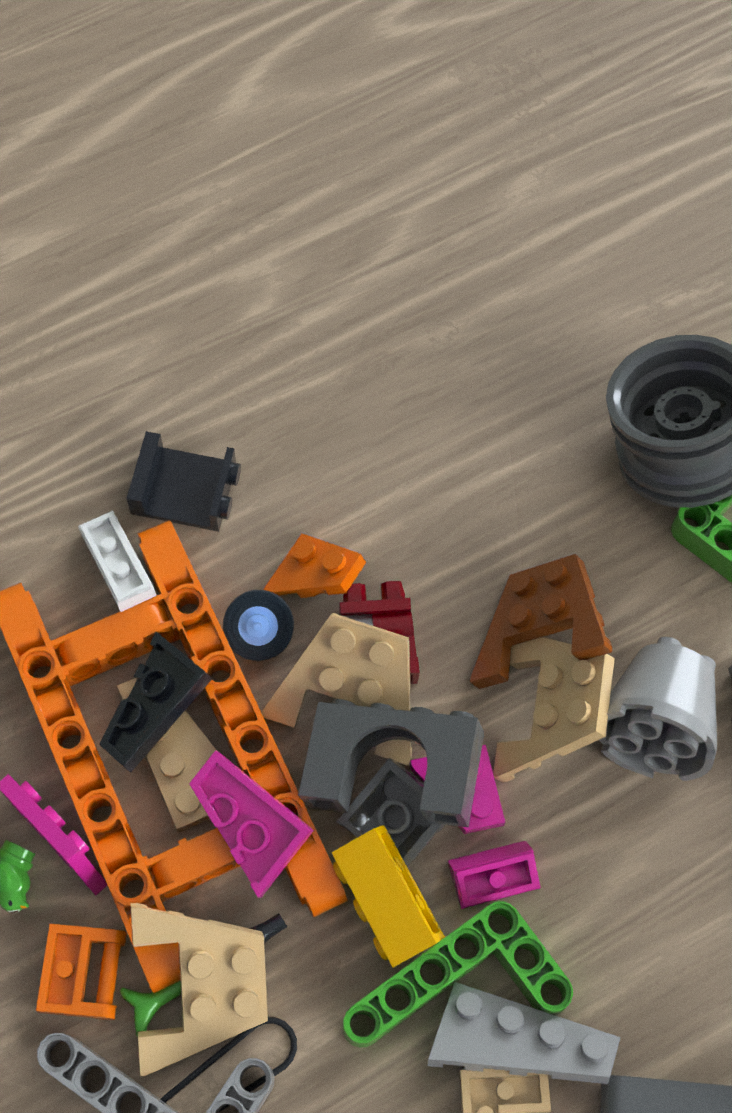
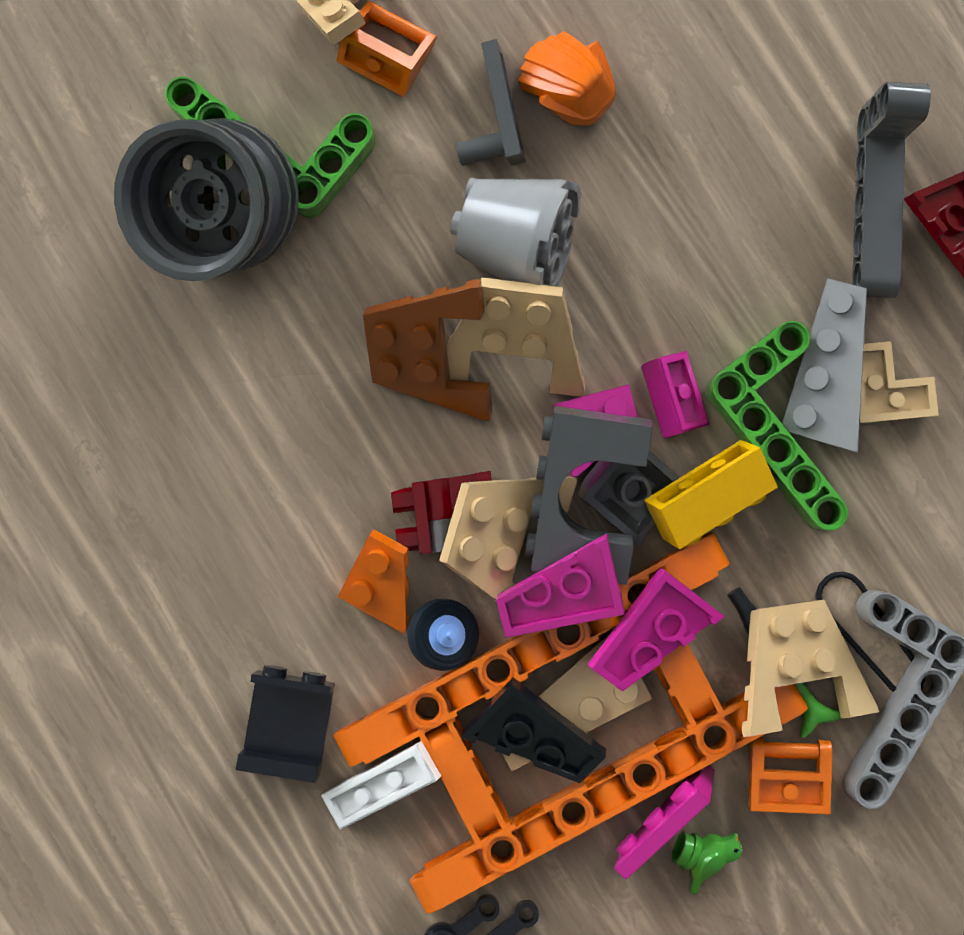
camera: 90 degrees left, 20 degrees up
none -> dark pink wing [496,533,625,638]

